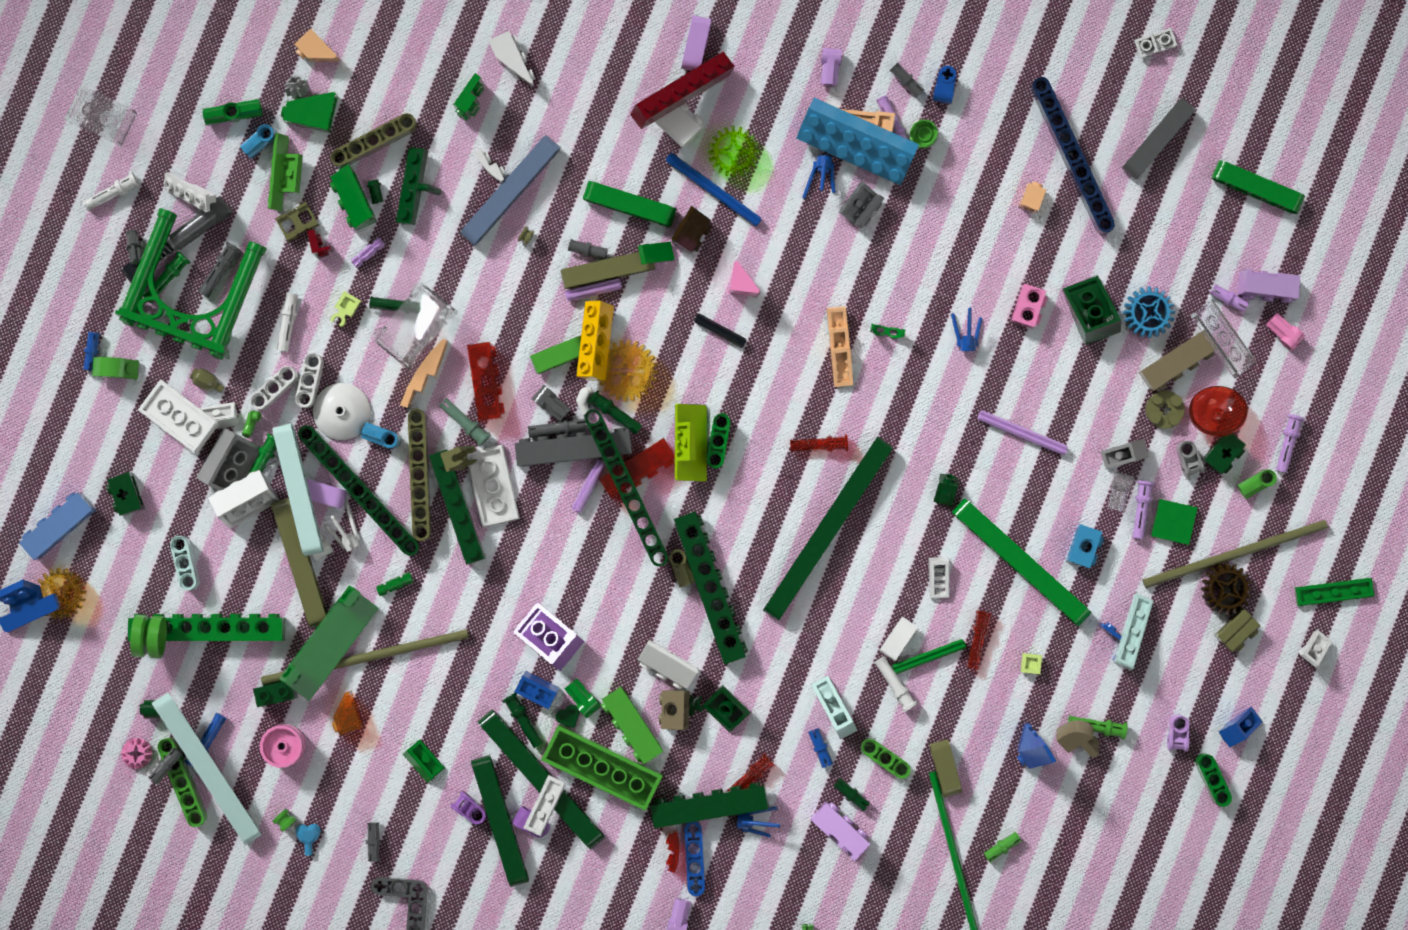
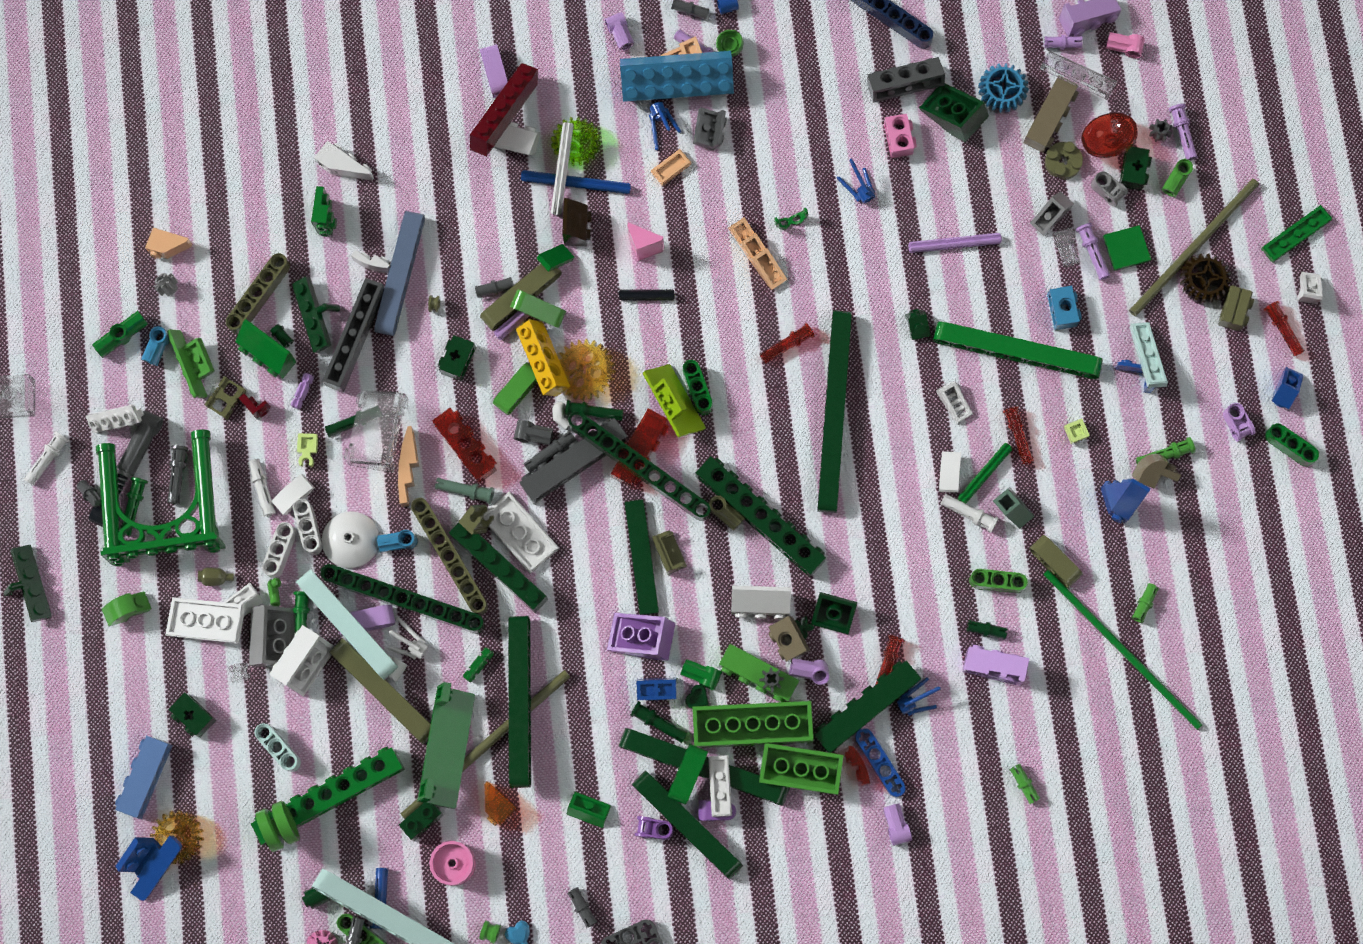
camera: 30 degrees left, 10 degrees down
blue pin [83,332,100,371] -> none
green slope [281,92,338,133] -> none
lavender axle [572,460,606,513] -> none
green beam [582,181,677,227] -> none
blue pin [808,728,834,768] -> none
light aqua slope [811,676,857,740] -> none
light nougat brick [1018,182,1047,213] -> none
none -> dark green plate [4,545,52,622]
none -> clear wheel [228,663,251,683]
none -> white slope [272,474,315,515]
none -> dark grey brick [322,278,385,393]
none -> dark green brick [438,335,476,382]
none -> dark green beam [508,616,531,788]
none -> bright green beam [510,289,566,328]
none -> white axle [551,122,573,215]
none -> dark green tile [624,499,659,615]
none -> light nougat tile [651,149,691,186]
none -> olive hinge [652,530,687,575]
none -> green beam [667,744,708,805]
none -> dark grey gear [759,667,784,693]
none -> bright green slope [759,743,844,795]
none -> lavender piece [789,658,829,685]
none -> dark grey brick [867,57,945,103]
none -> sand green slope [993,487,1035,529]
none -> dark grey gear [1149,119,1172,143]
none -> clear red pin [1263,300,1305,357]

